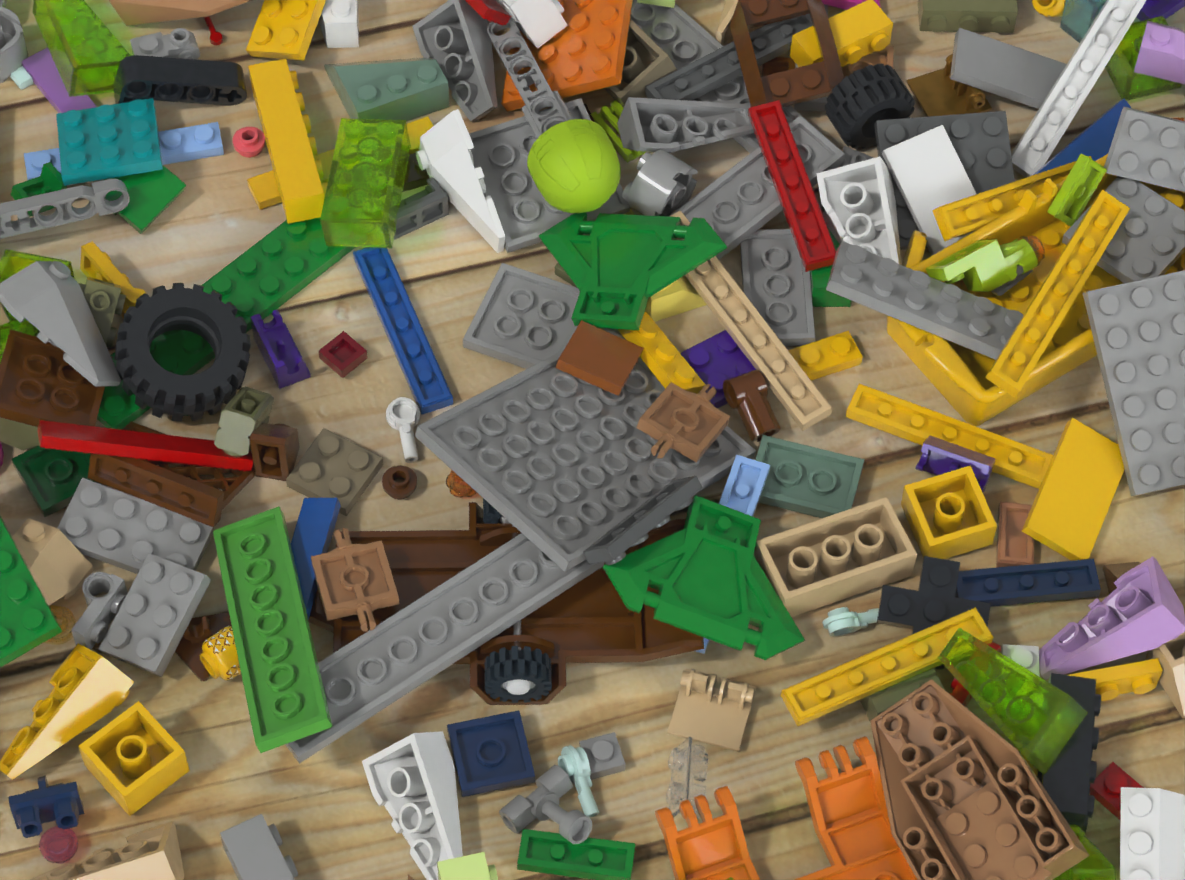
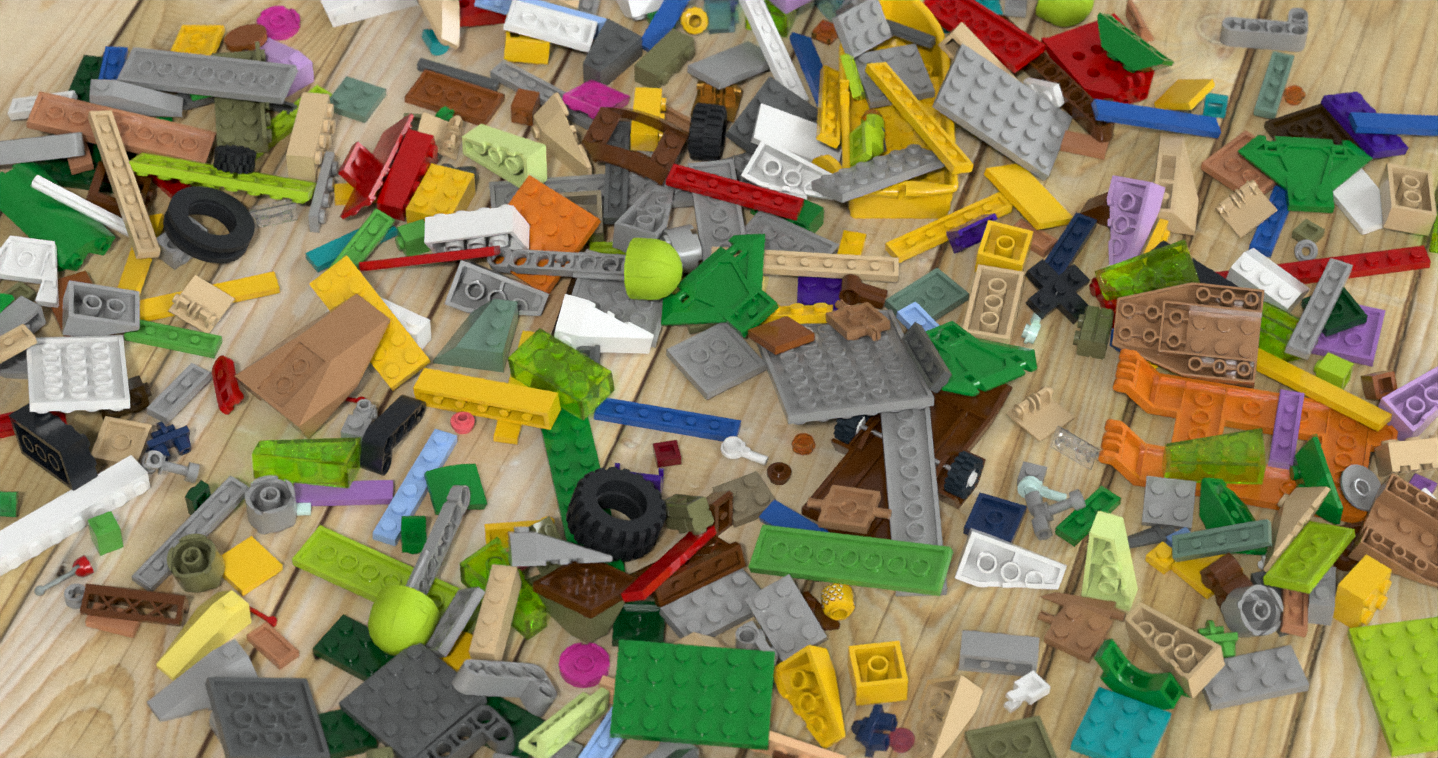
camera: 55 degrees left, 10 degrees down
teal plate [56,98,163,186] -> none
yellow tile [780,607,994,726] -> none

